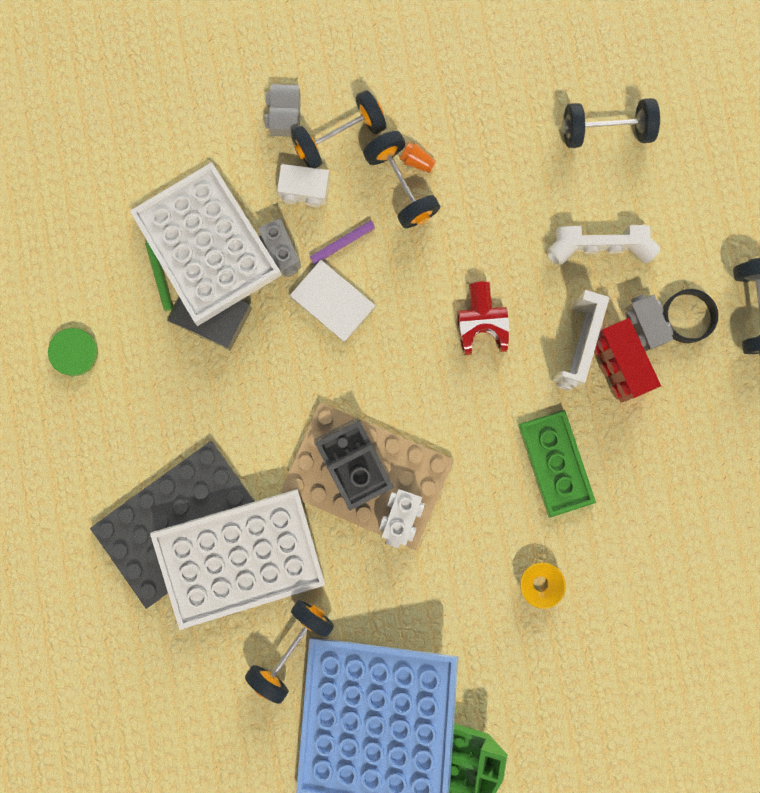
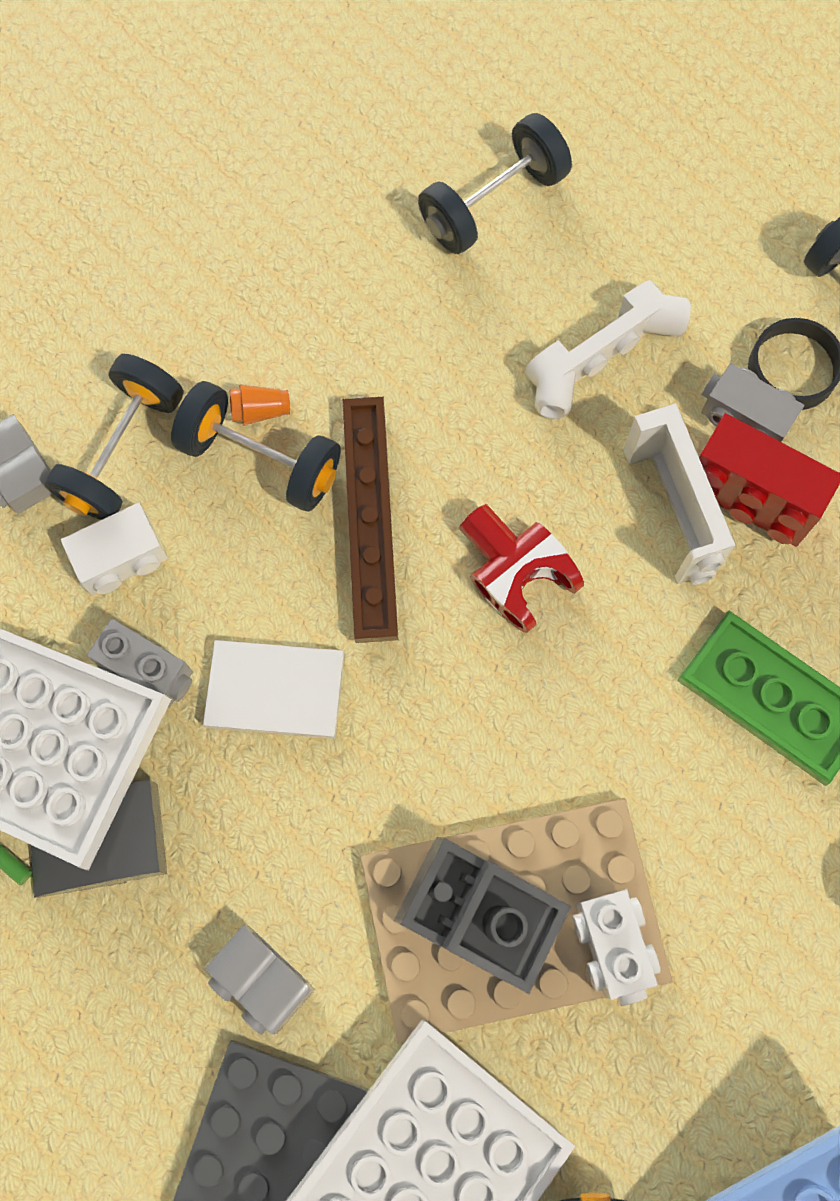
camera: 30 degrees left, 10 degrees down
medium lavender bar [310,220,375,265] -> none
none -> light grey brick [205,925,316,1035]
none -> reddish brown plate [342,396,399,643]

